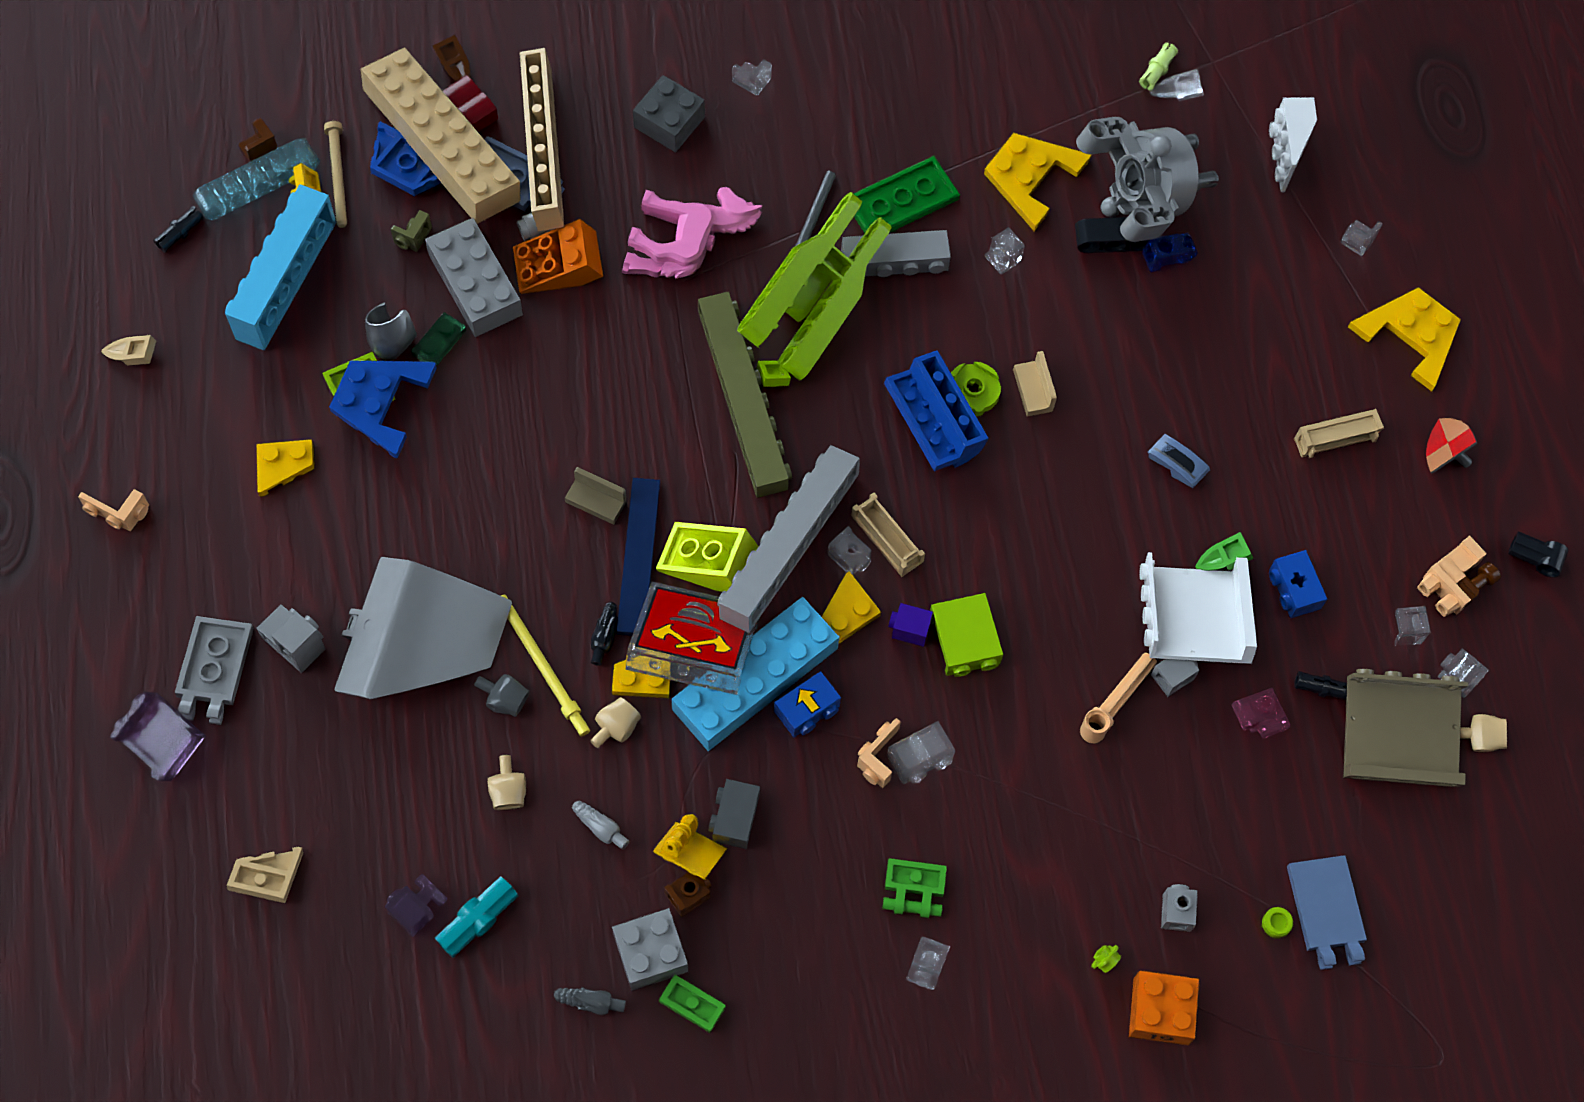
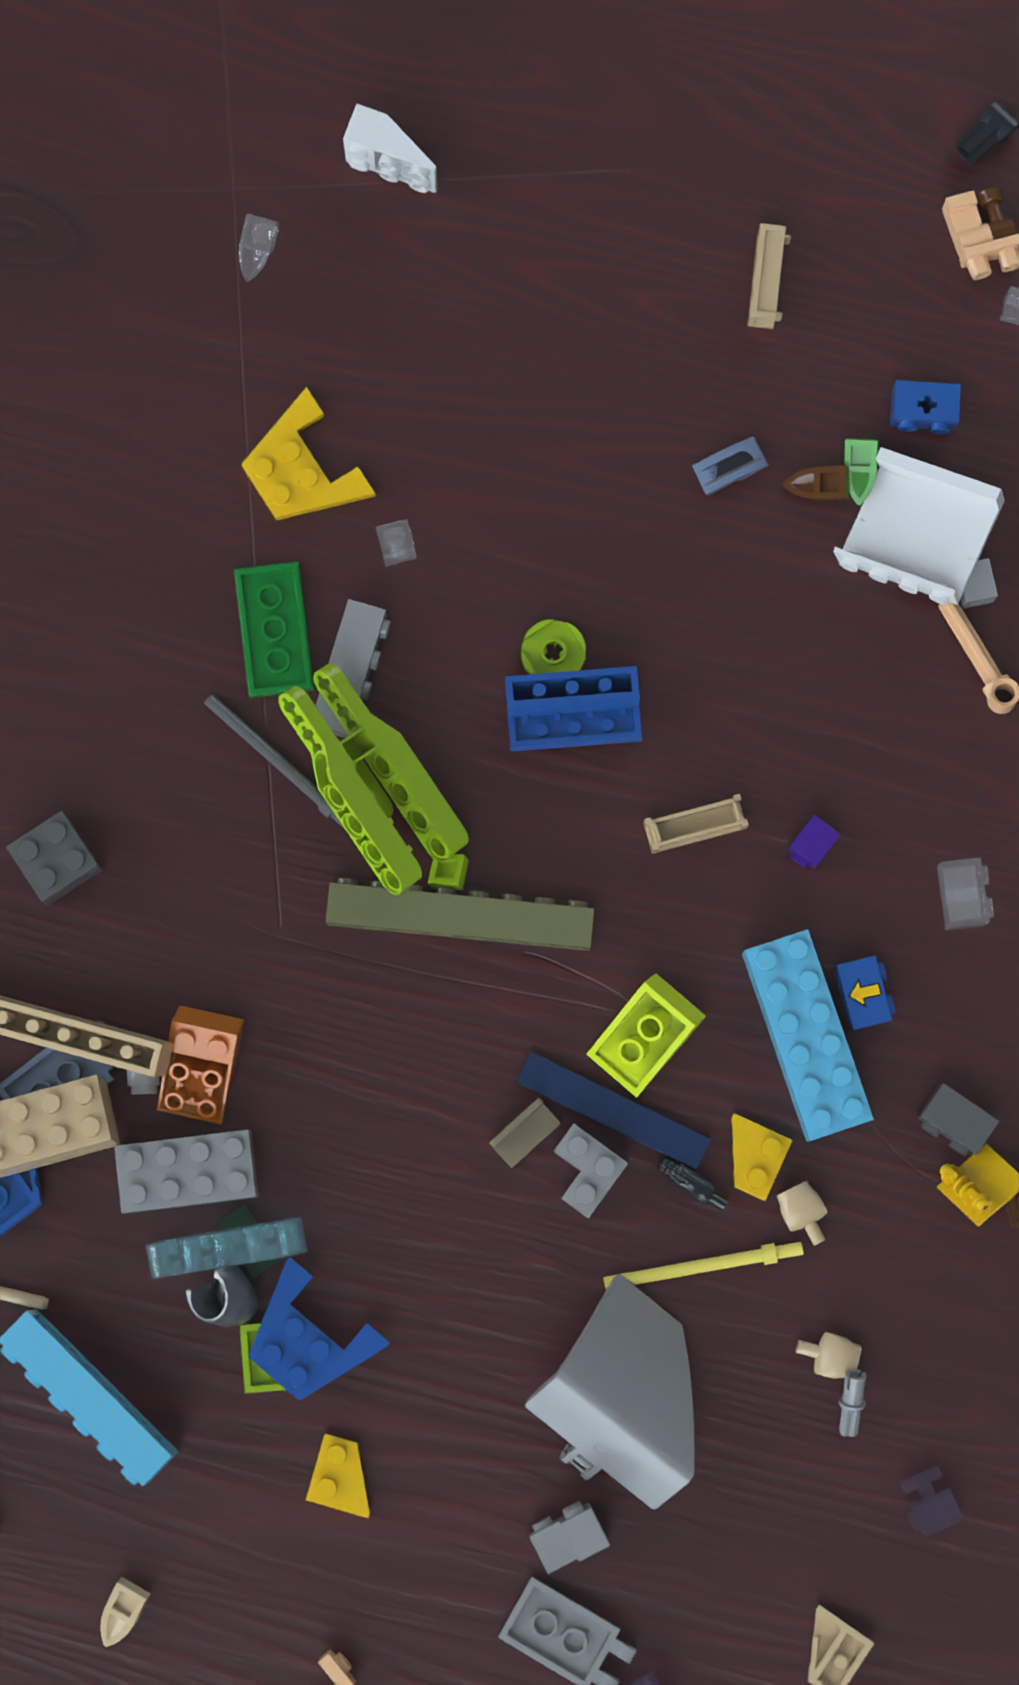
camera: 65 degrees left, 15 degrees up
olive bracket [391,210,432,252] -> none
teal piece [435,876,518,958] -> none
dark grey piece [474,674,530,717] -> none
light grey piece [572,801,630,850] -> none
bright pink animal [622,187,762,279] -> none
panel [625,582,759,695] -> none
light grey brick [717,445,859,633] -> none
clear panel [732,59,772,96] -> none
yellow wing [822,571,881,643] -> none
clear brick [828,527,872,575] -> none
light nougat bracket [857,718,901,788] -> none
lime panel [930,593,1003,677] -> none
tan panel [1013,351,1057,417] -> none
black beam [1075,217,1152,253] -> none
light grey piece [1076,117,1219,242] -> none
yellowish green pin [1139,43,1178,90] -> none
clear blue leg [1142,233,1198,273] -> none
clear panel [1340,220,1383,256] -> none
yellow wing [1348,287,1461,391] -> none
shield [1426,418,1477,474] -> none
none -> clear light blue beam [145,1217,308,1279]
none -> light grey brick [554,1124,628,1218]
none -> reddish brown plate [782,465,849,501]
none -> light grey axle [839,1369,867,1437]

